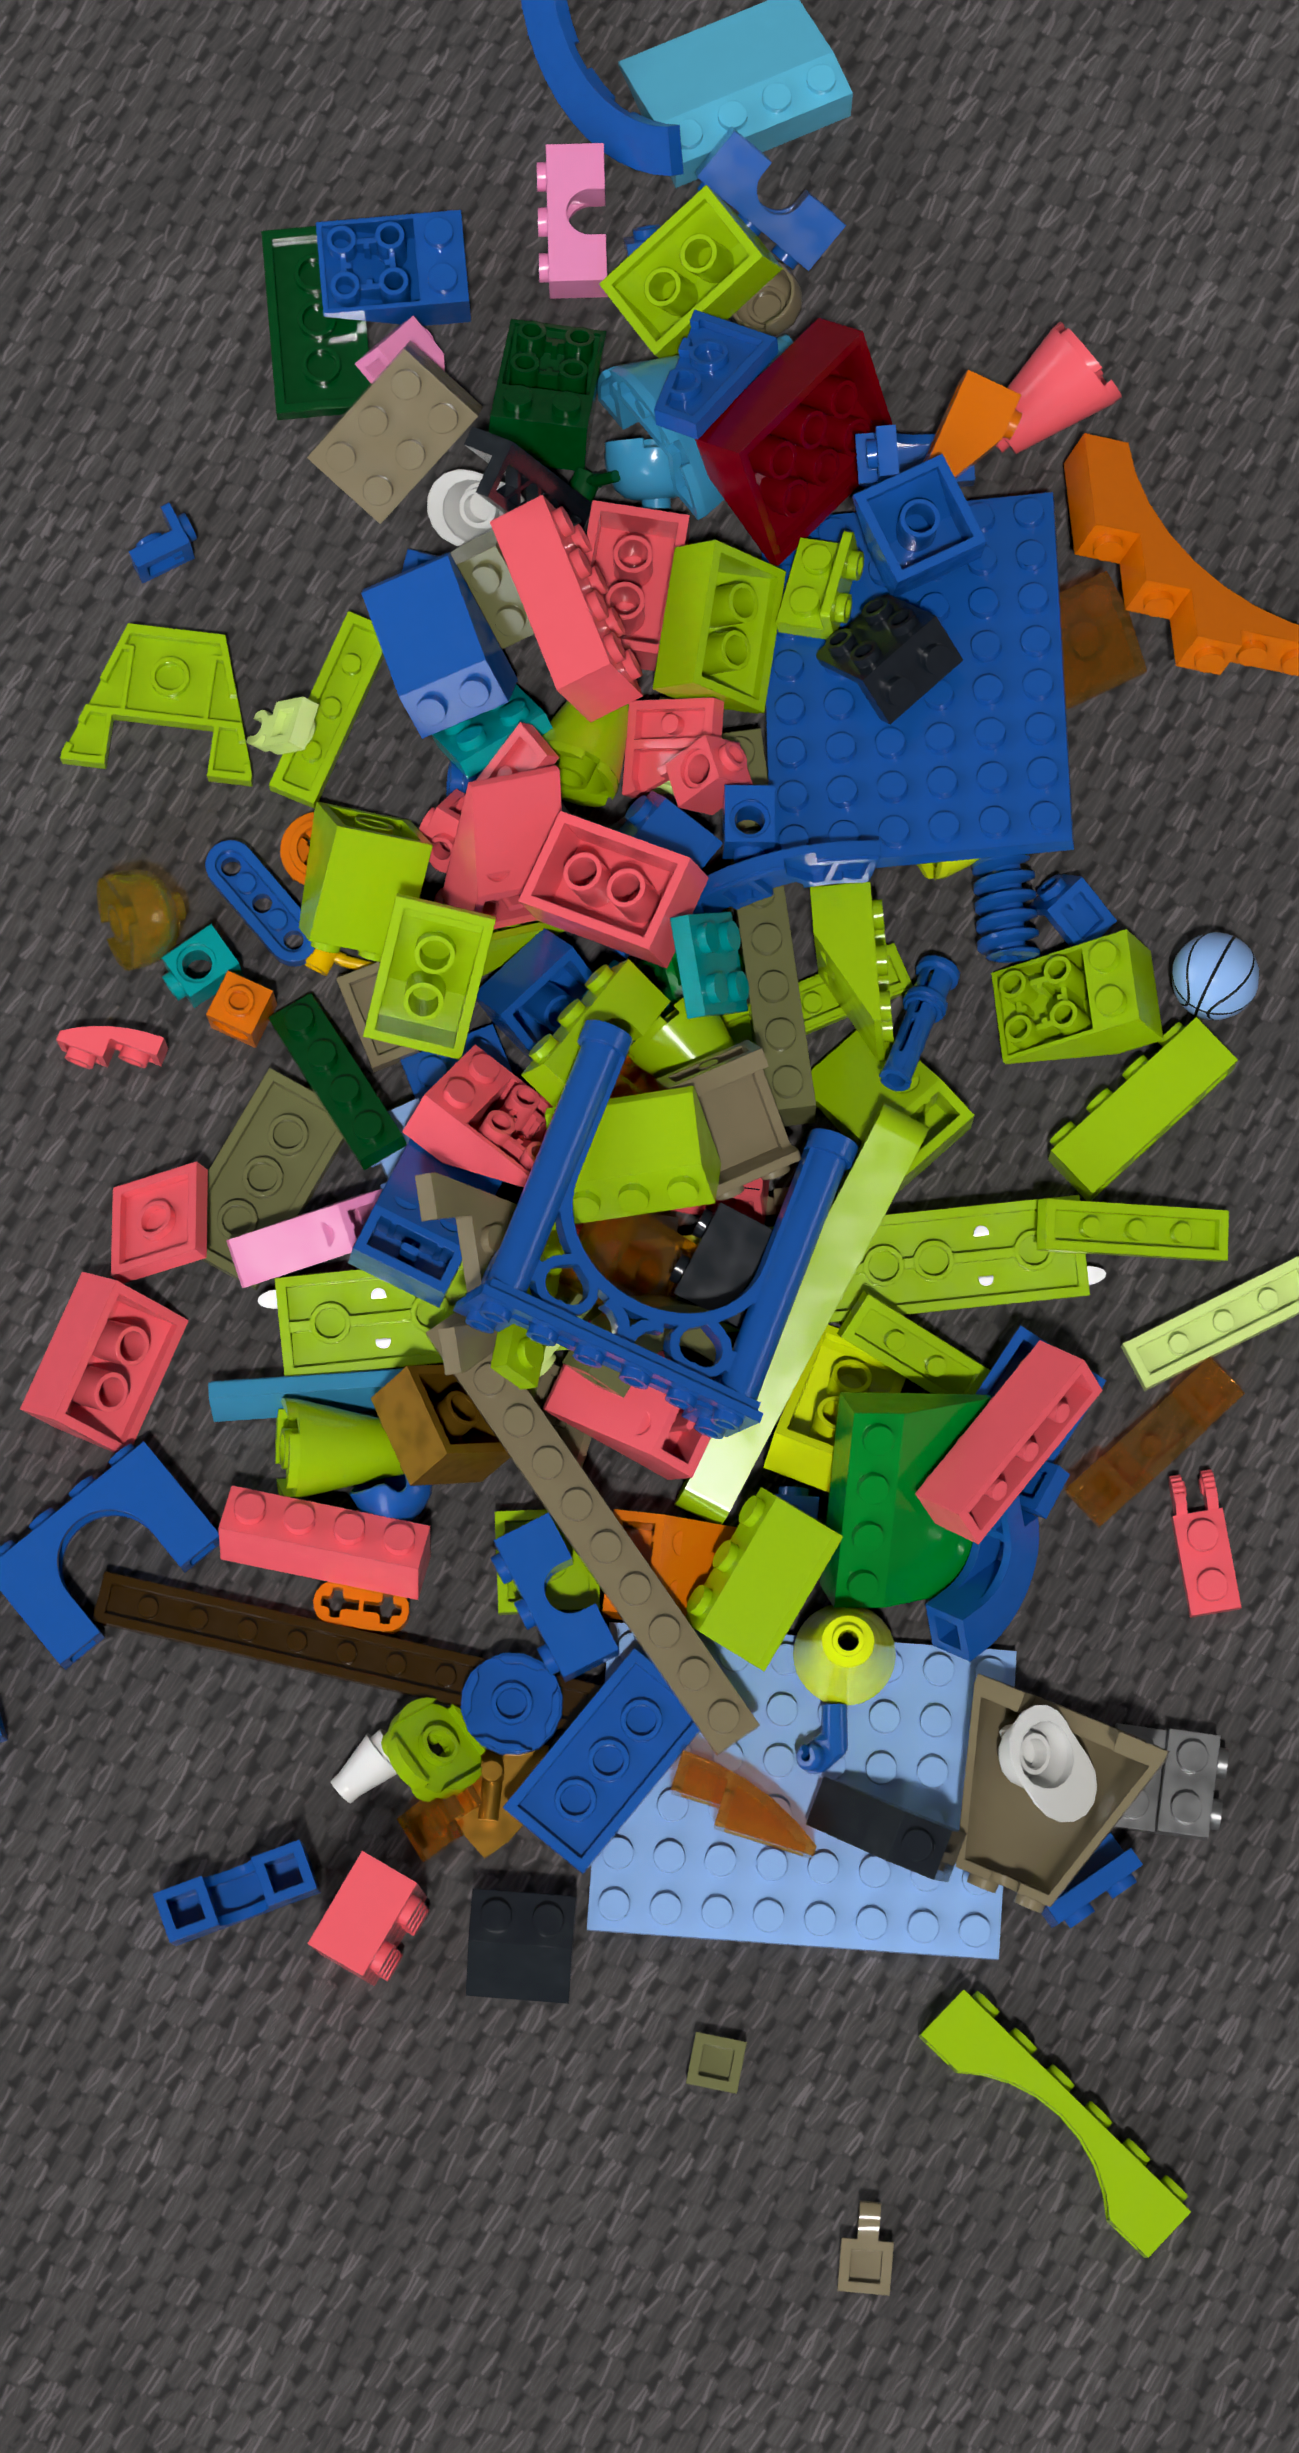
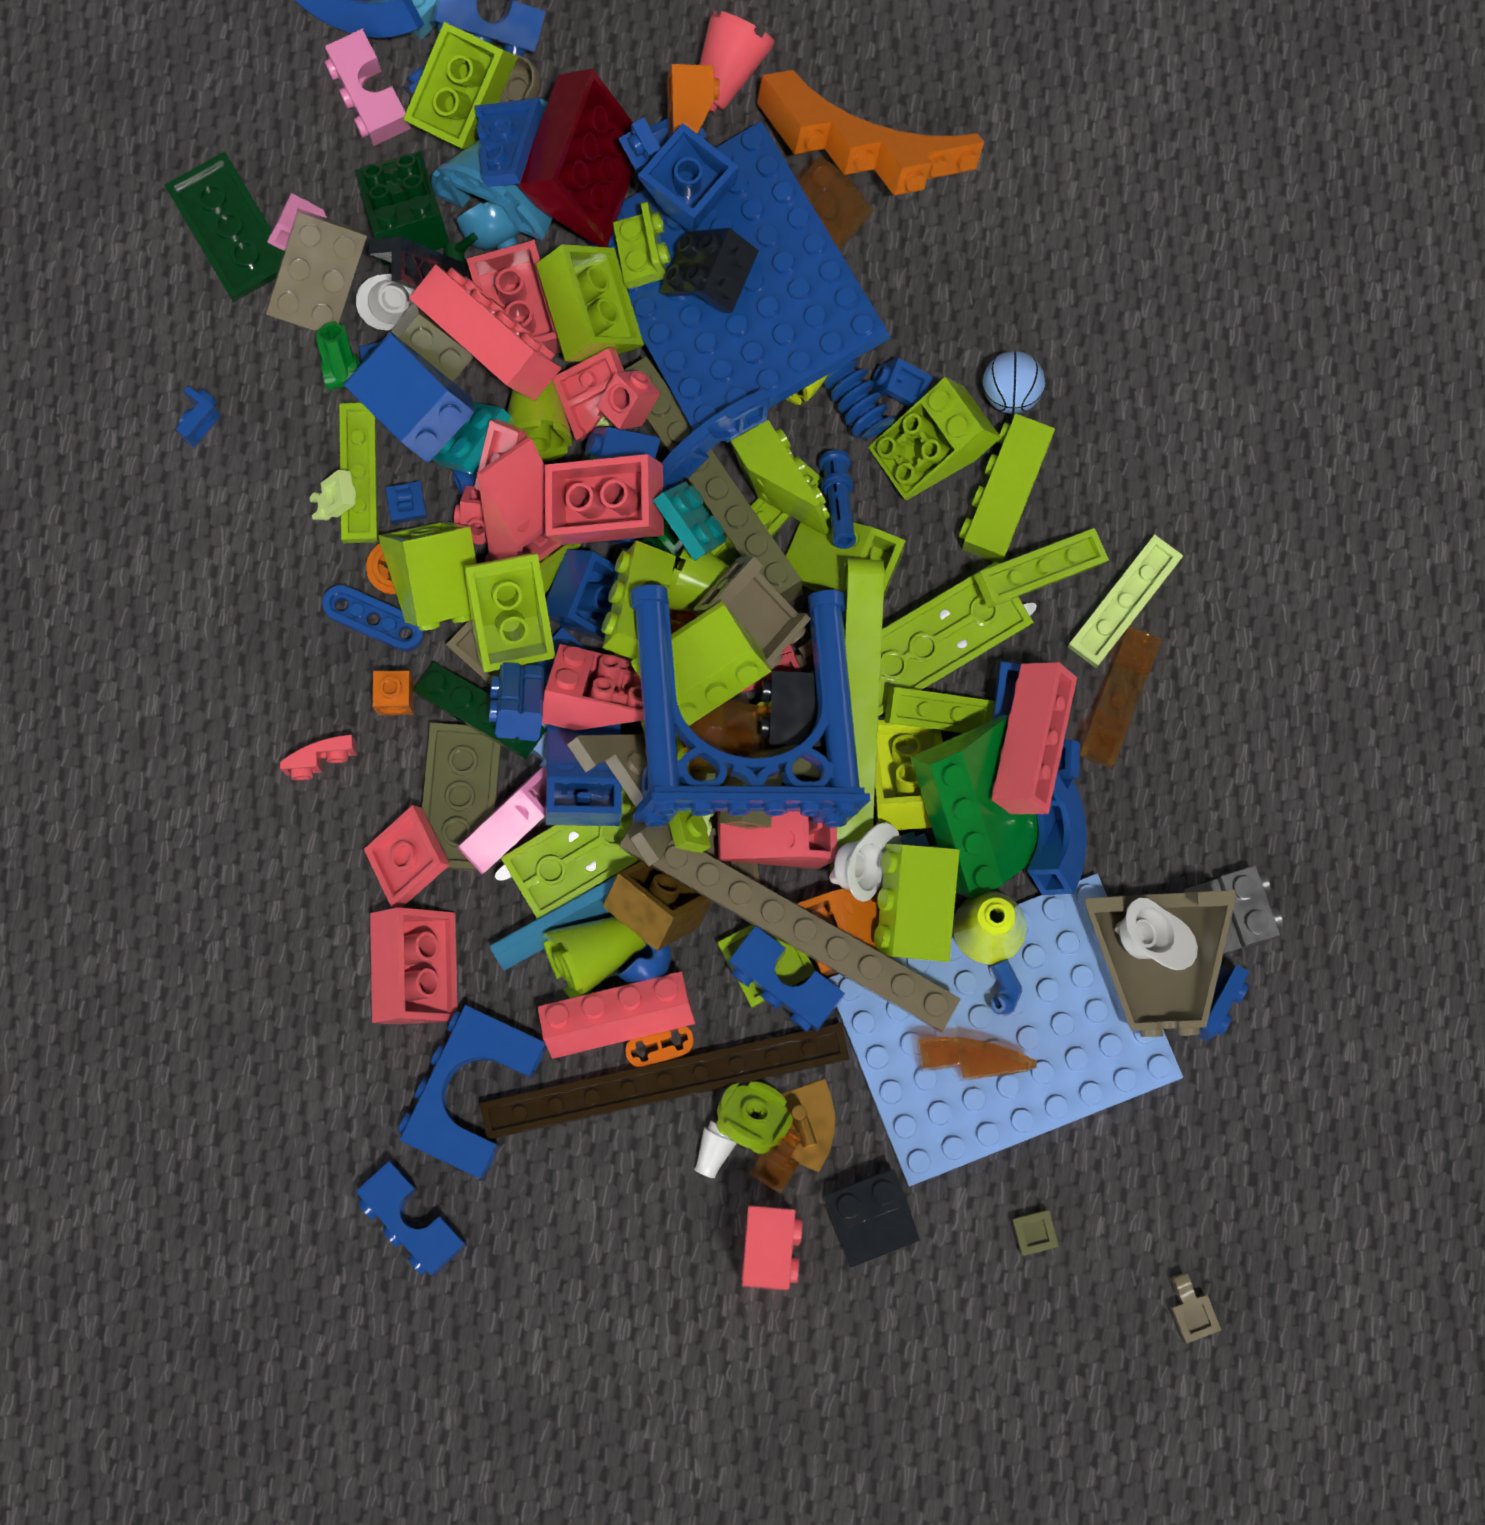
camera: 25 degrees left, 0 degrees up
lime wing [60,623,253,787] -> none
clear yellow cylinder [97,869,186,971] -> none
blue arch [153,1839,321,1946] -> none
teal brick [162,924,243,1008] -> none
yellow hand [305,948,374,976] -> none
blue slope [316,210,471,326] -> none
blue tile [461,1653,563,1756] -> none
blue plate [503,1648,700,1875] -> none
blue brick [723,785,775,863] -> none
black slope [806,1776,967,1882] -> none
lime arch [918,1990,1191,2258] -> none
coral hinge [1168,1469,1241,1618] -> none
none -> green piece [316,321,360,391]
none -> blue tile [385,481,427,524]
none -> blue brick [489,662,544,741]
none -> white piece [829,823,901,902]

